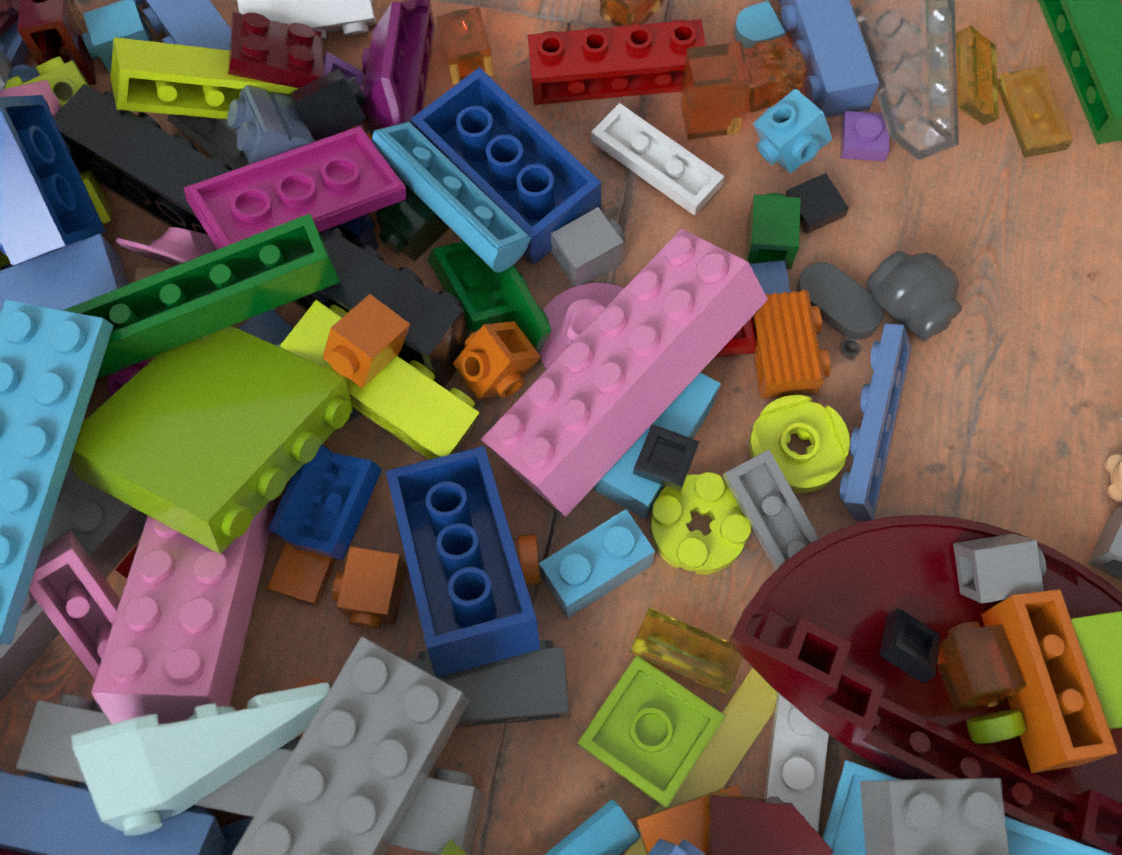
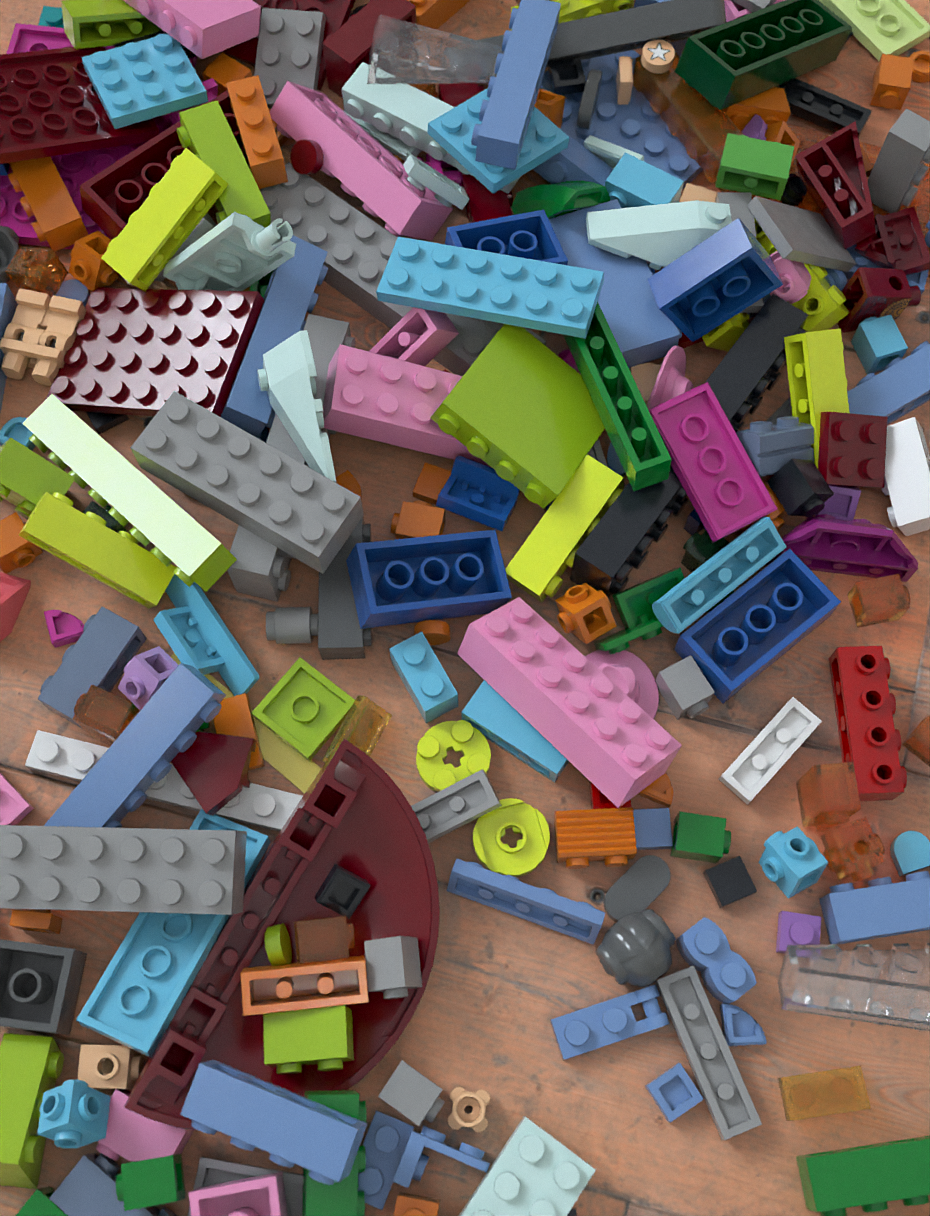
camera: 90 degrees right, 0 degrees up
orange brick [323,294,410,388] -> none
black tile [633,424,700,492] -> none
clear yellow plate [953,25,999,126] -> none
none -> light grey brick [266,607,318,644]
none -> medium blue plate [550,984,670,1060]
none -> medium blue tile [645,1063,703,1123]
none -> light grey plate [655,965,762,1141]
none -> medium blue brick [676,917,757,1004]
none -> medium blue tile [720,1004,767,1046]

